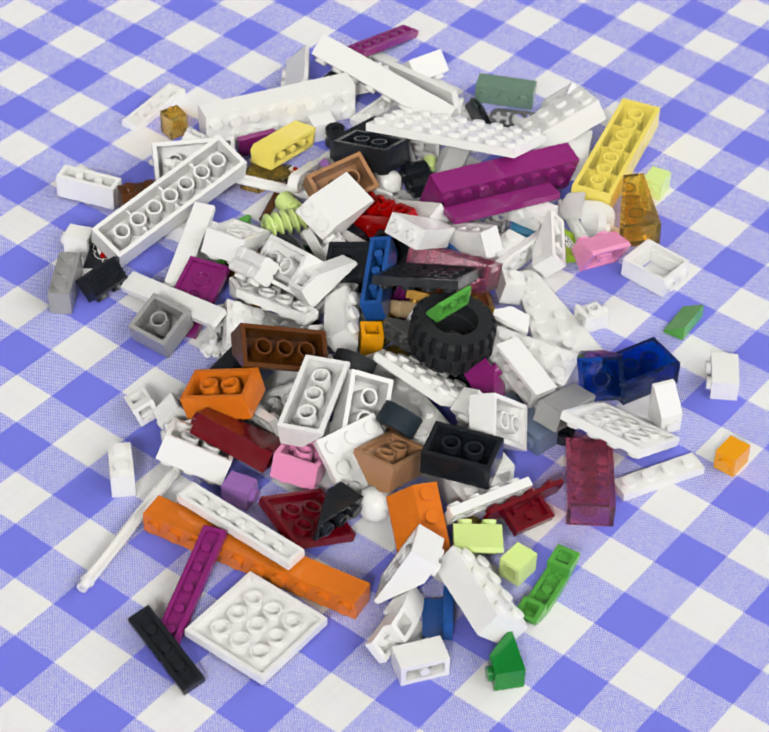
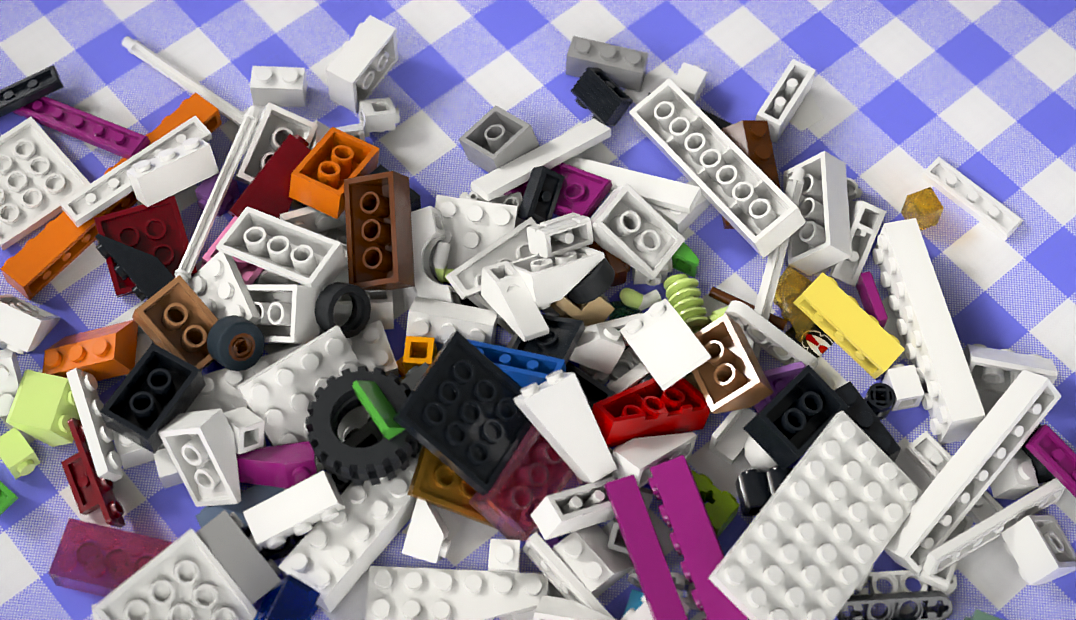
camera: 100 degrees right, 20 degrees up
none -> white brick [126,137,219,207]
none -> white piece [174,106,260,283]
none -> white brick [325,15,399,113]
none -> black slope [517,166,565,225]

